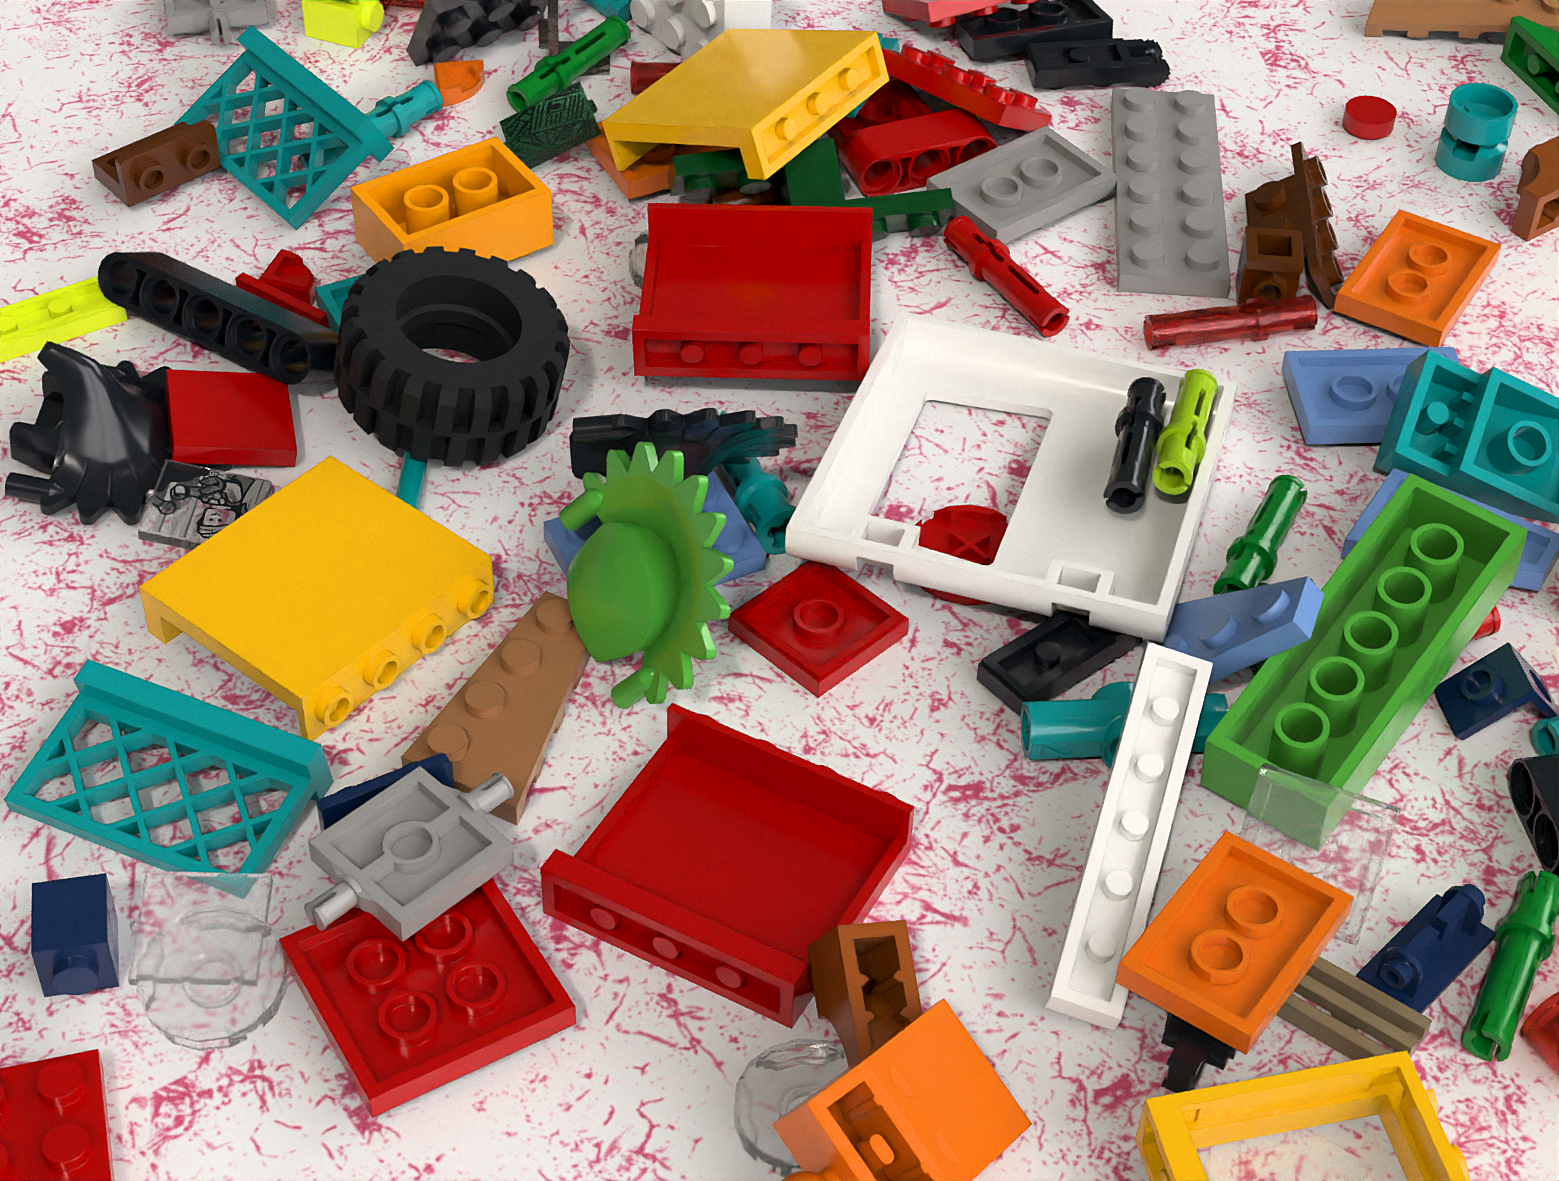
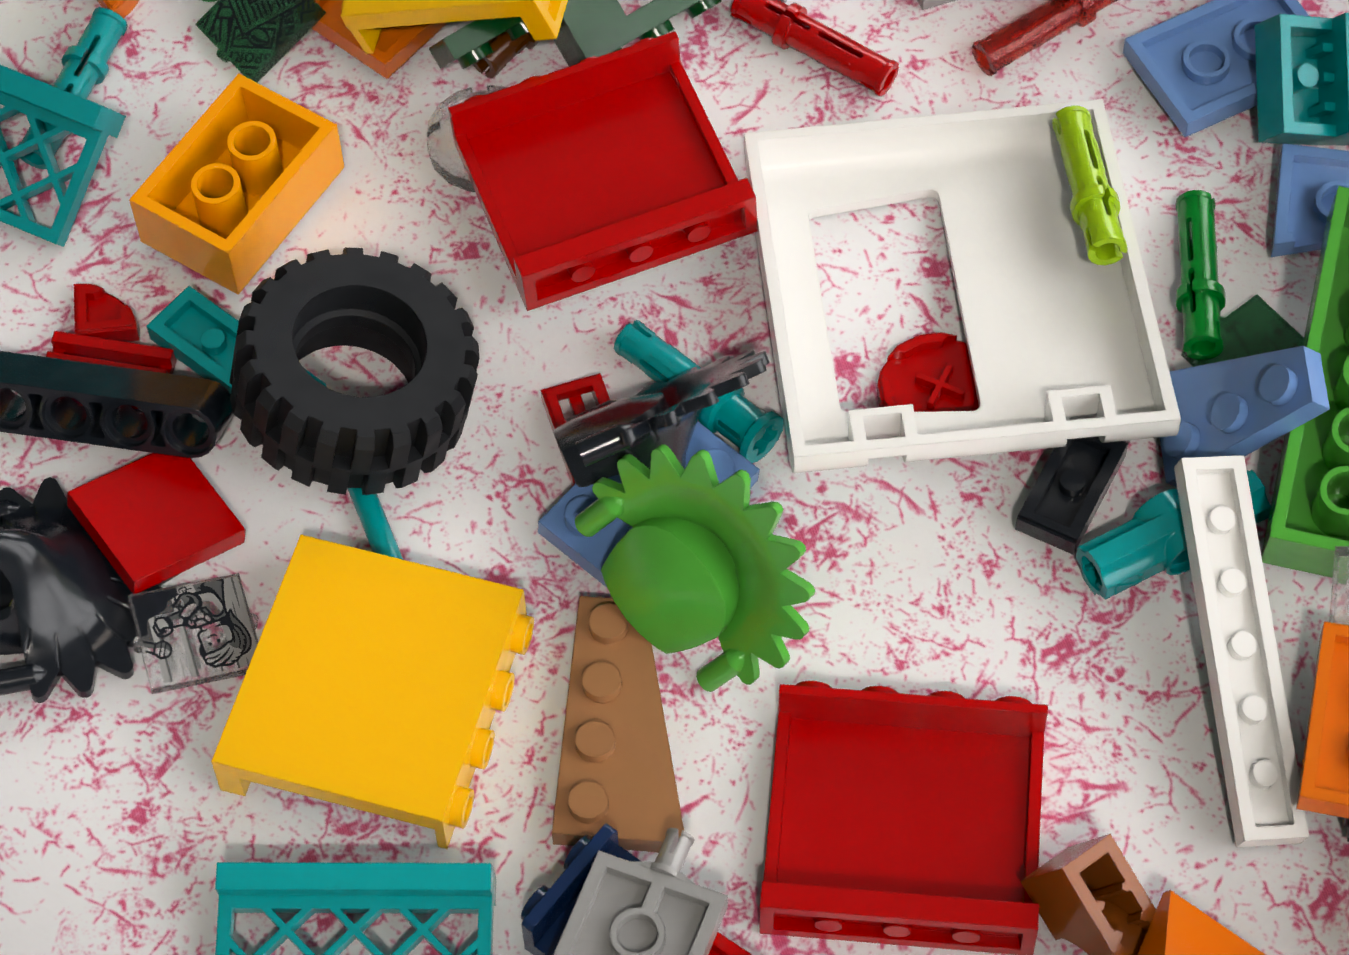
camera: 20 degrees left, 15 degrees up
red tile [728,560,909,698] -> none
black pin [1103,377,1167,514] -> none

